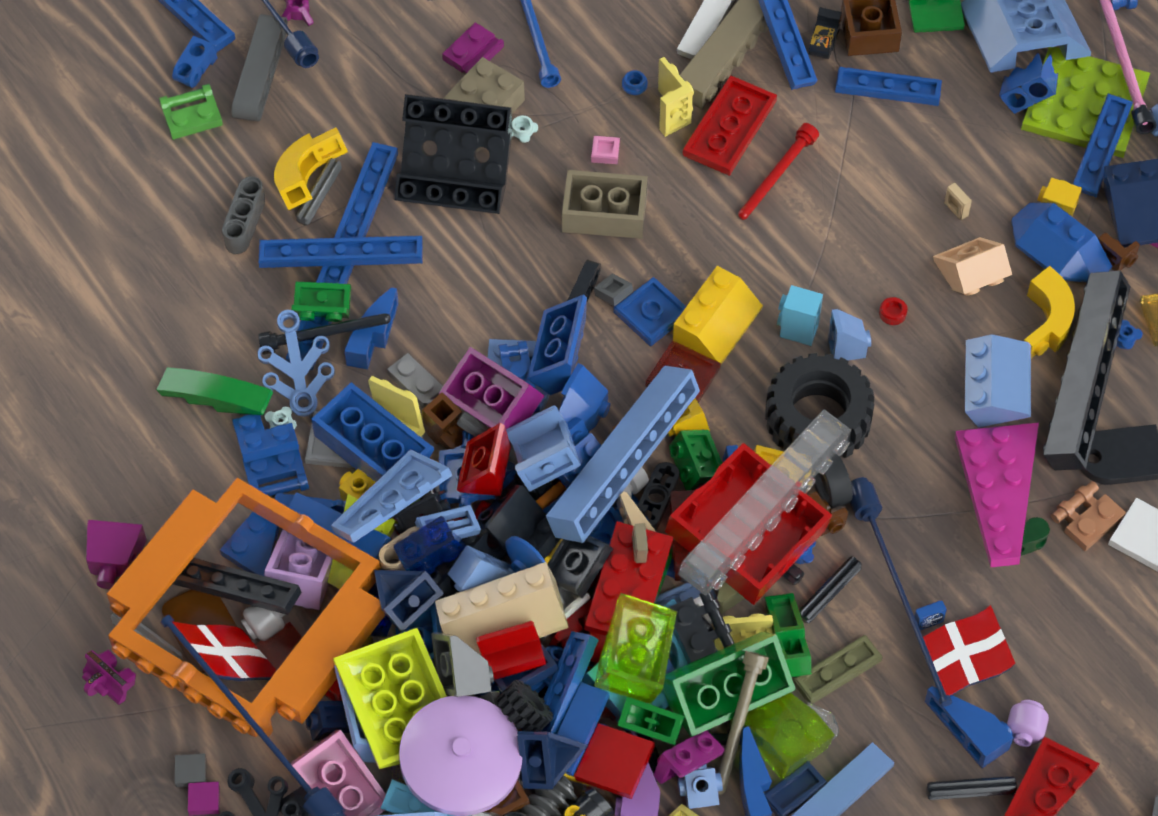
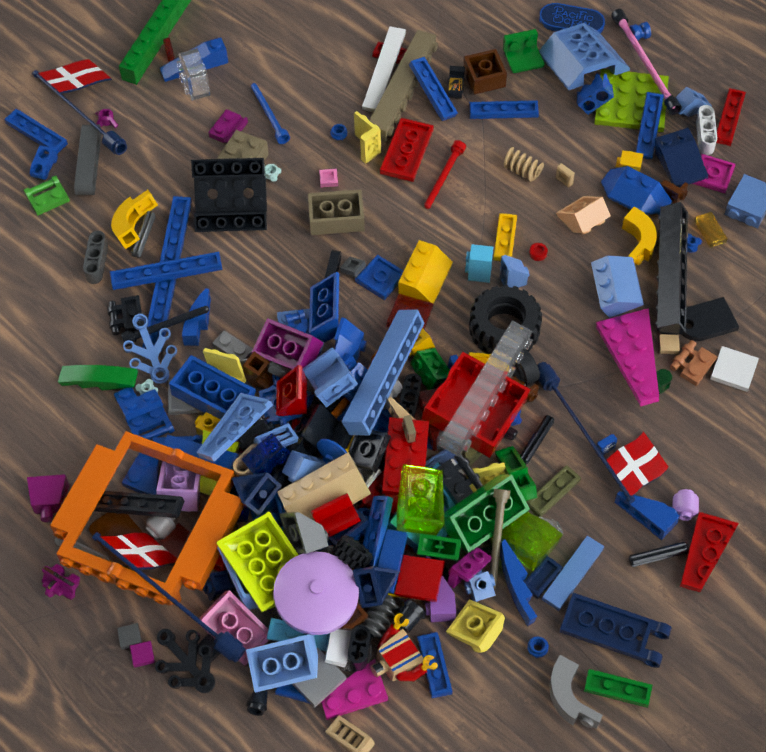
camera: 10 degrees left, 0 degrees up
green bracket [291,282,352,322] -> none
none -> black plate [107,295,144,336]
none -> yellow tile [493,213,517,261]
none -> tan piece [504,147,544,182]
none -> tan tile [659,334,680,354]

